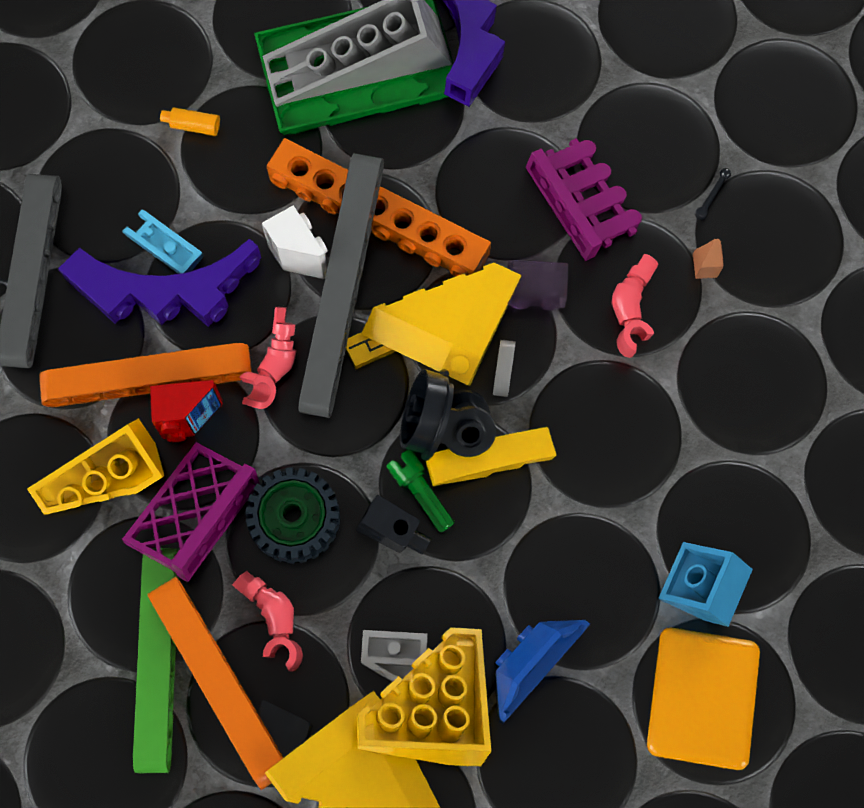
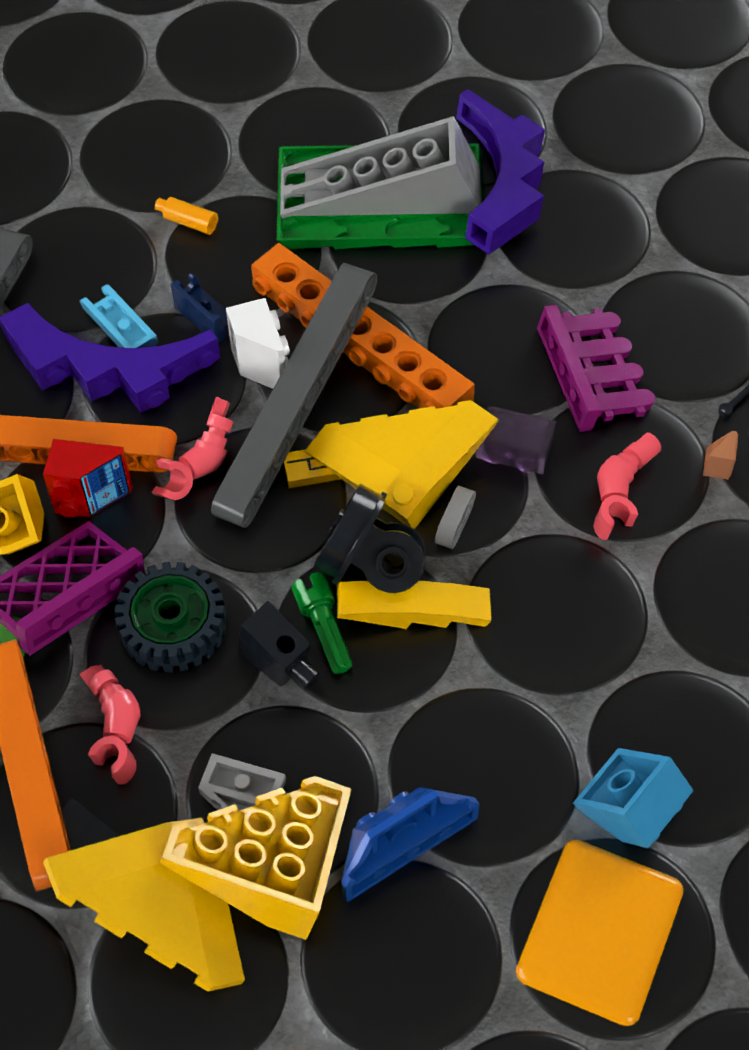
camera: 15 degrees right, 15 degrees down
none -> dark blue hinge [170,273,230,343]

